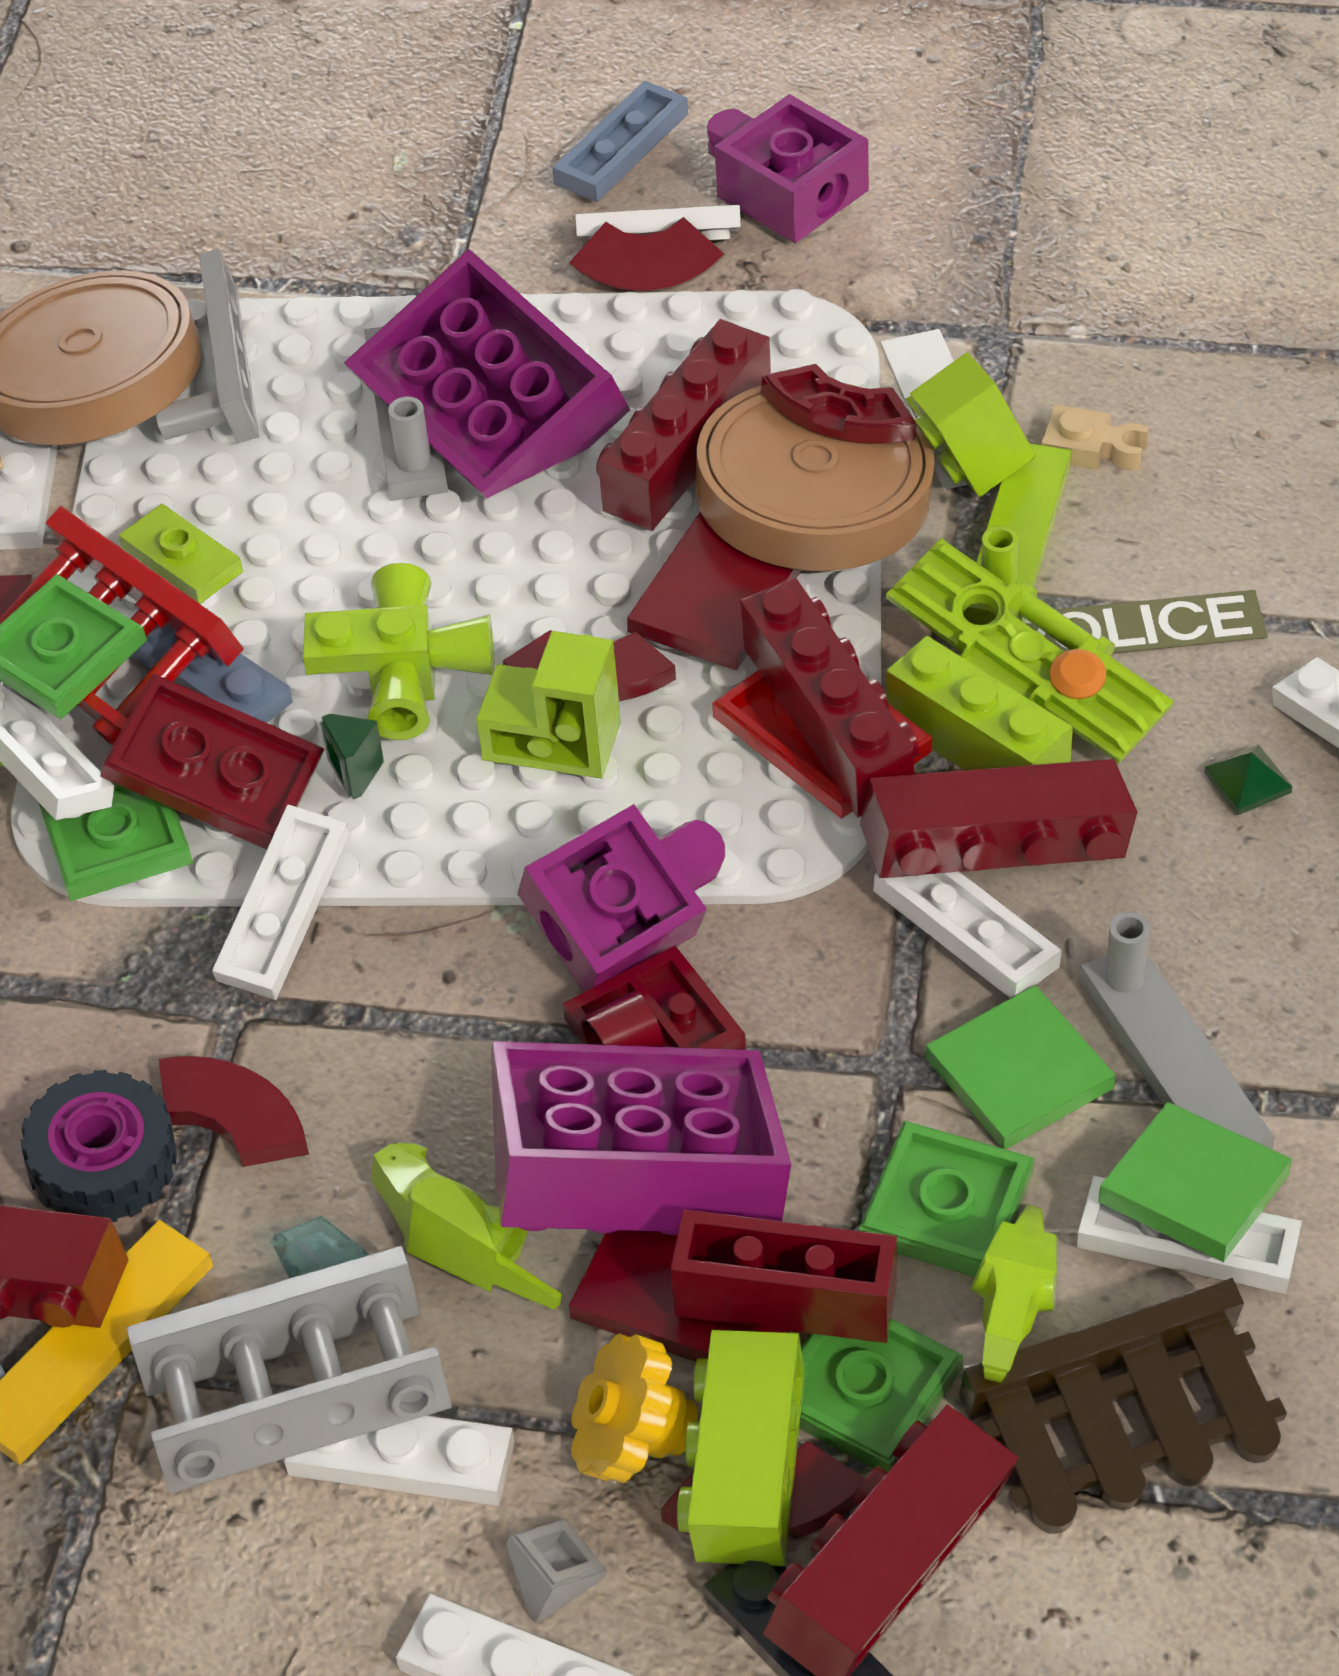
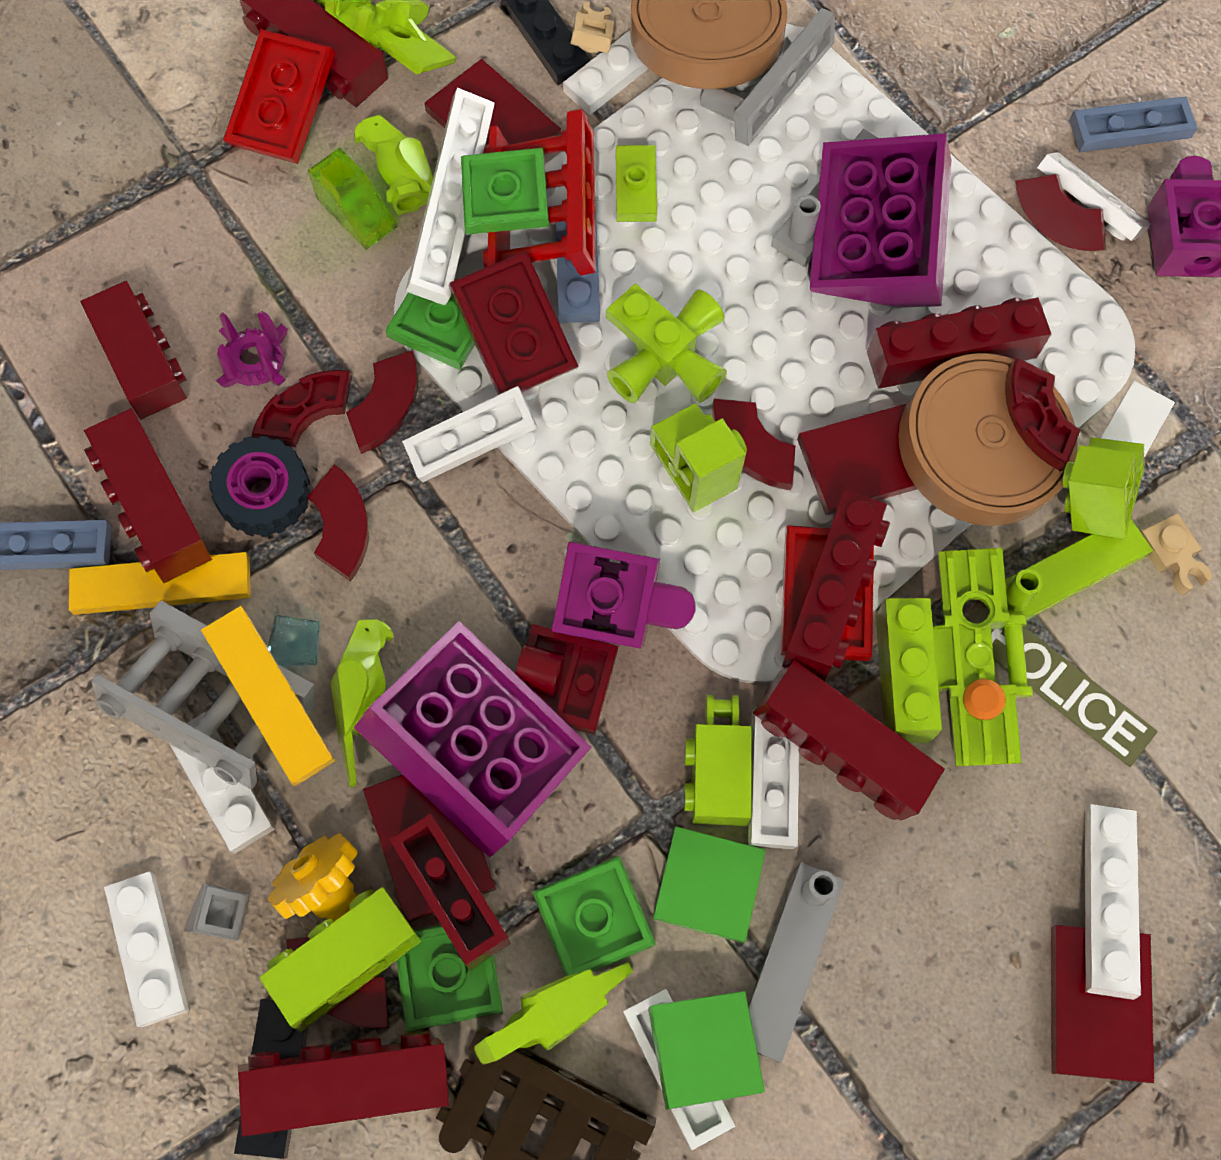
camera: 40 degrees right, 20 degrees up
dark green slope [320,713,384,799] -> none
dark green slope [1204,744,1293,816] -> none
none -> yellow tile [201,606,336,786]
none -> dark red tile [251,370,352,447]
none -> dark red tile [346,350,418,454]
none -> lime brick [683,694,752,826]

